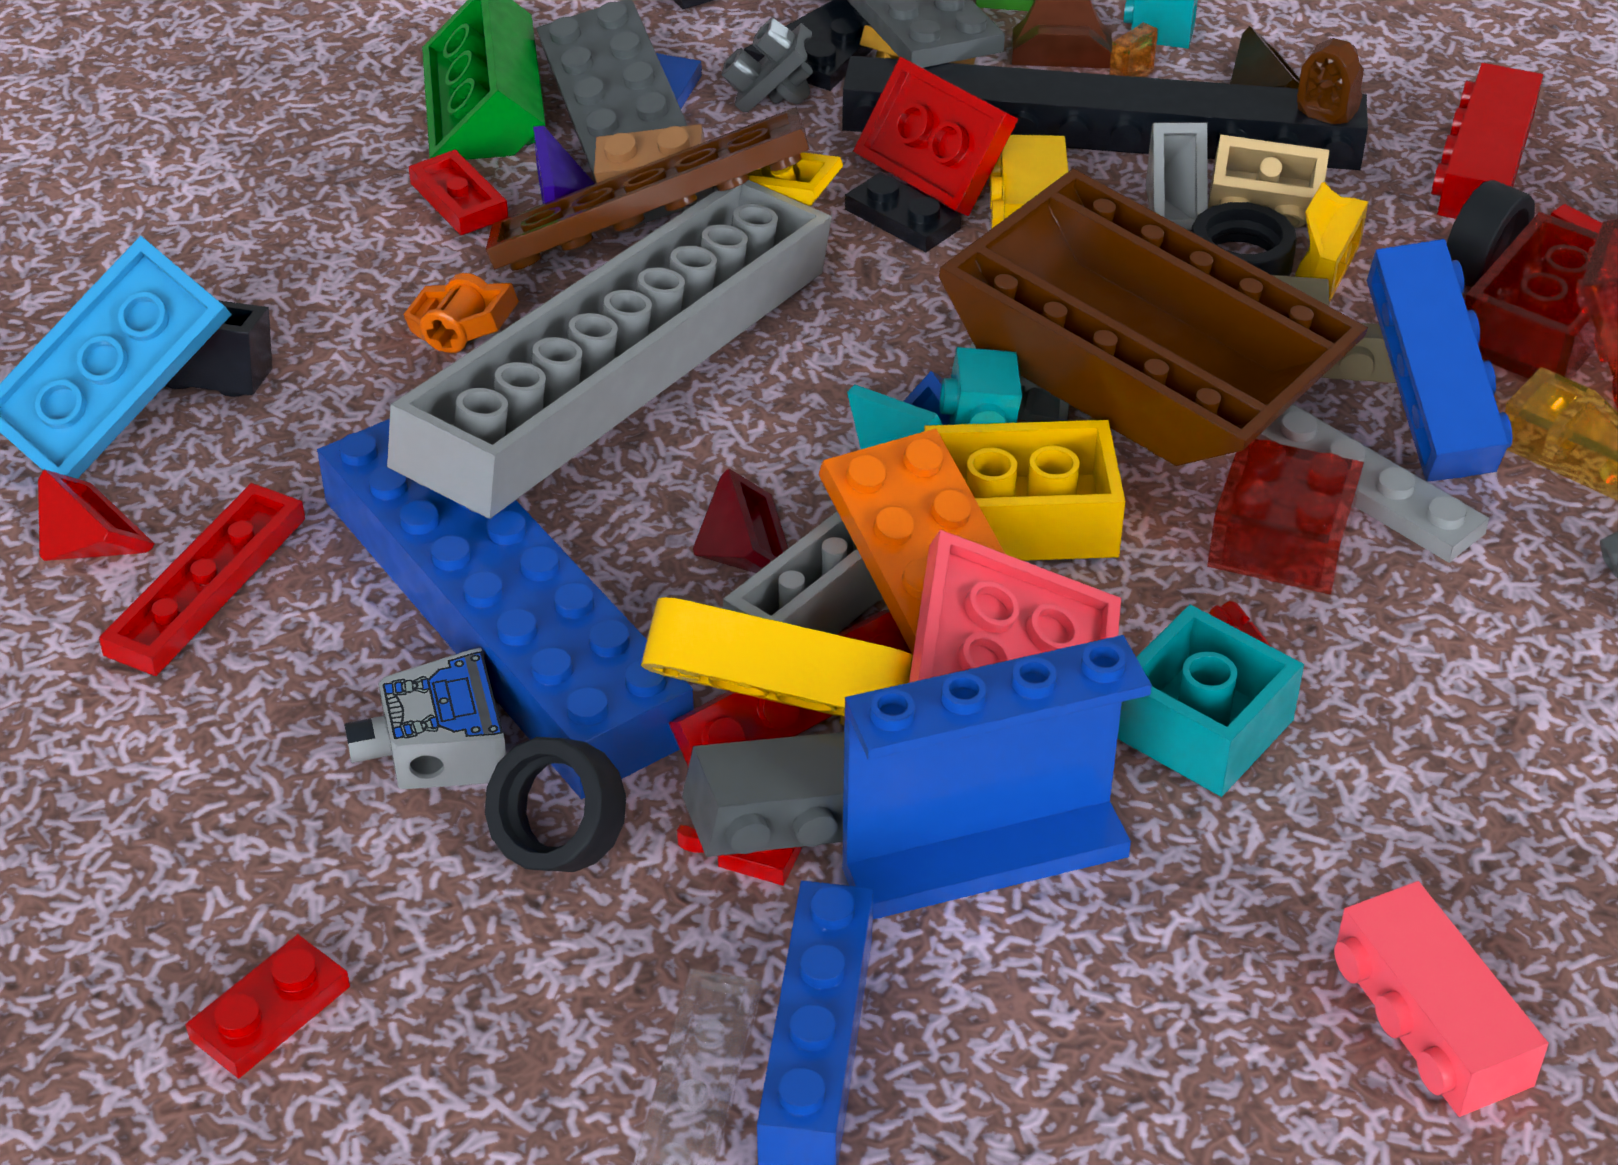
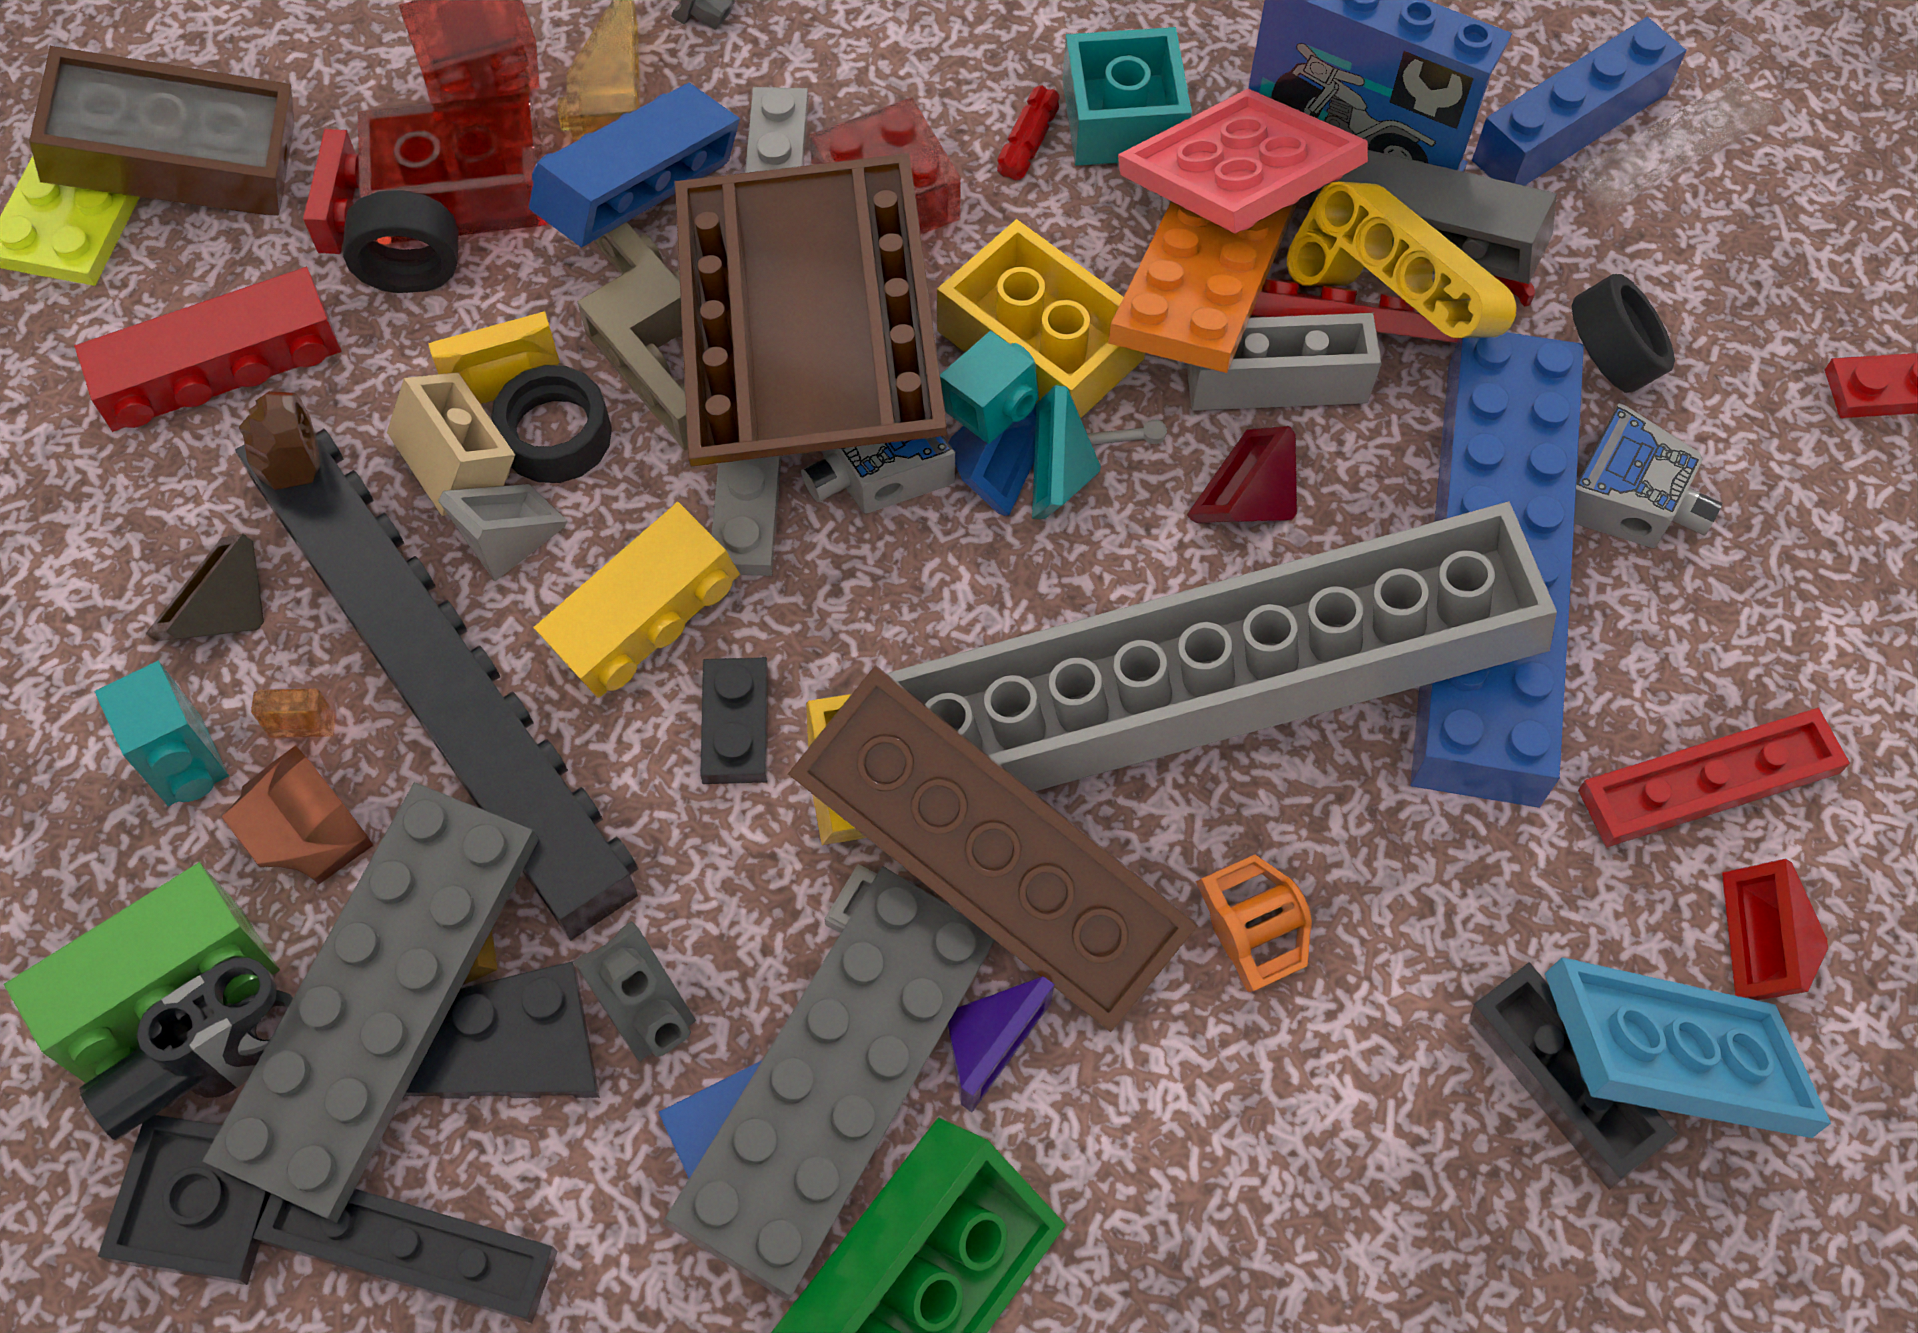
camera: 135 degrees left, 20 degrees up
red plate [408,149,508,236] -> none
medium nougat plate [594,124,705,183] -> none
red plate [853,57,1018,216] -> none

